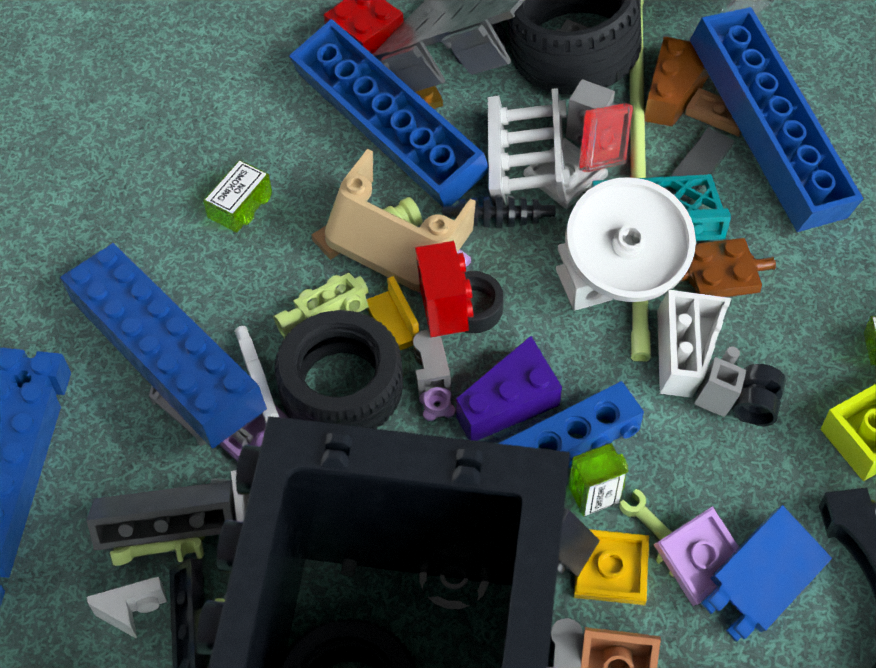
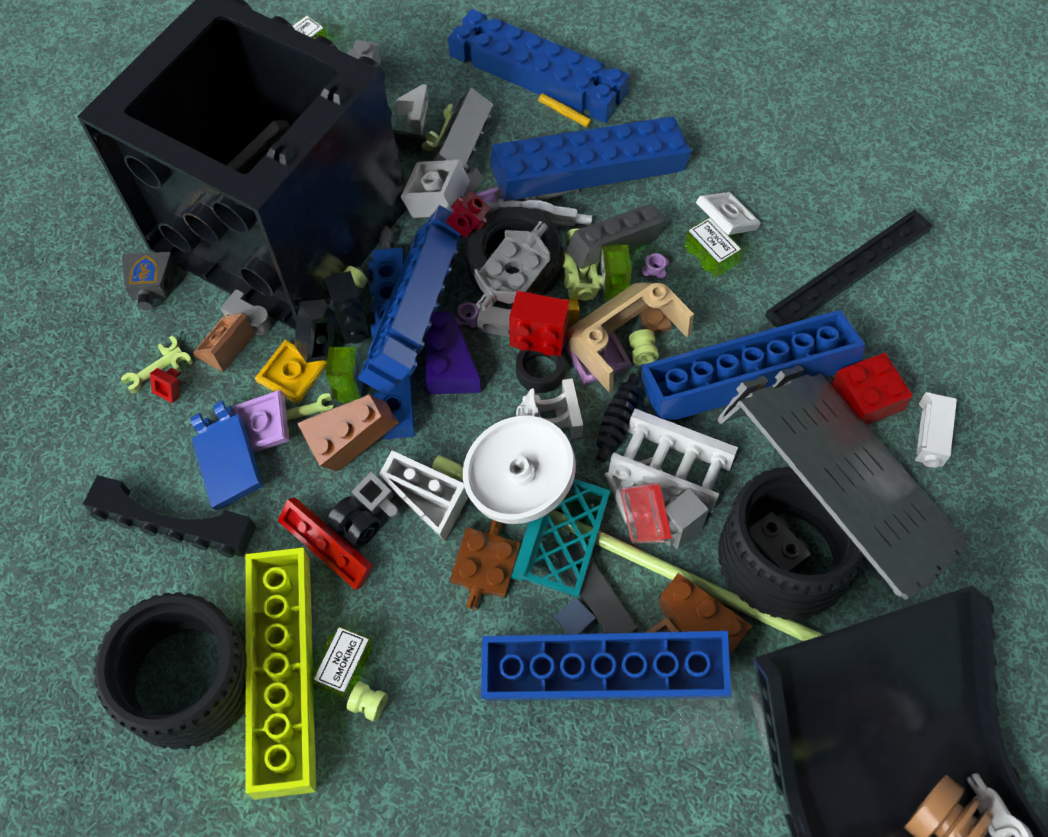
camera: 115 degrees right, 5 degrees up
none -> red plate [277,497,373,590]
none -> wedge [297,395,398,471]
none -> blue brick [358,205,463,395]
none -> dark red brick [446,191,491,238]
none -> light grey plate [474,221,550,311]
none -> white tile [516,378,583,438]
none -> yellow piece [538,93,592,128]
none -> sand blue tile [555,598,596,634]
none -> dark grey brick [566,204,666,269]
none -> clear neon green brick [600,244,632,300]
none -> lavender plate [642,254,669,279]
none -> white tile [696,192,761,235]
none -> black plate [765,209,932,327]

